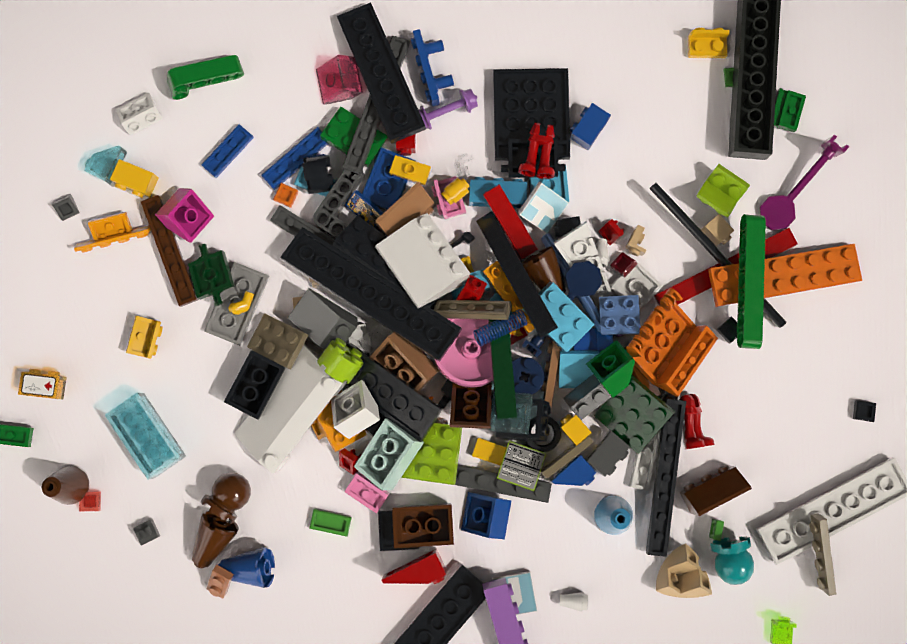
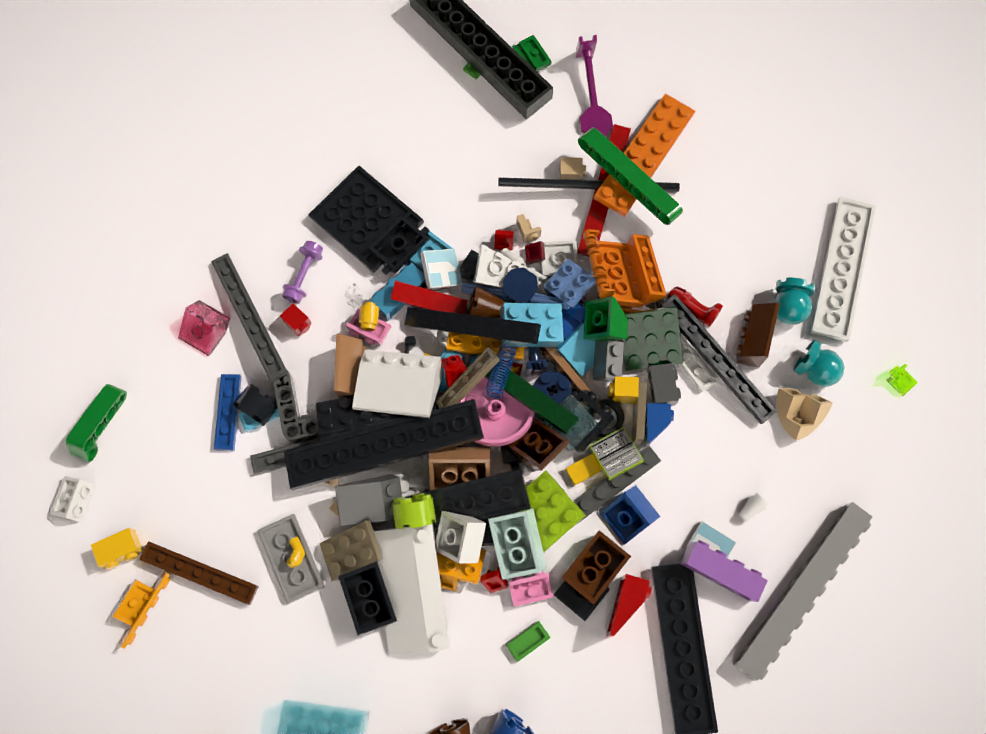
camera: 50 degrees left, 10 degrees down
dark grey slope [52,194,80,221] -> none
clear light blue slope [84,145,127,185] -> none
yellow bracket [125,316,163,359] -> none
dark pink slope [155,188,214,243] -> none
dark green plate [188,244,234,306] -> none
reddish brown tile [200,473,251,524] -> none
blue tile [201,124,254,178] -> none
orange tile [273,183,299,208] -> none
green plate [320,106,388,168] -> none
black plate [337,2,426,144] -> none
tile [345,190,384,228] -> none
blue tile [362,147,416,210] -> none
yellow plate [389,155,431,185] -> none
blue plate [410,29,454,107] -> none
red piece [518,123,555,179] -> none
blue brick [570,103,611,151] -> none
dark azure cone [594,496,633,535] -> none
yellow bracket [688,28,730,58] -> none
lime bracket [696,164,750,218] -> none
bright green tile [709,519,724,541] -> none
black plate [716,316,737,344] -> none
dark tan plate [809,513,837,596] -> none
black tile [853,400,876,422] -> none
none -> teal tile [774,277,815,325]

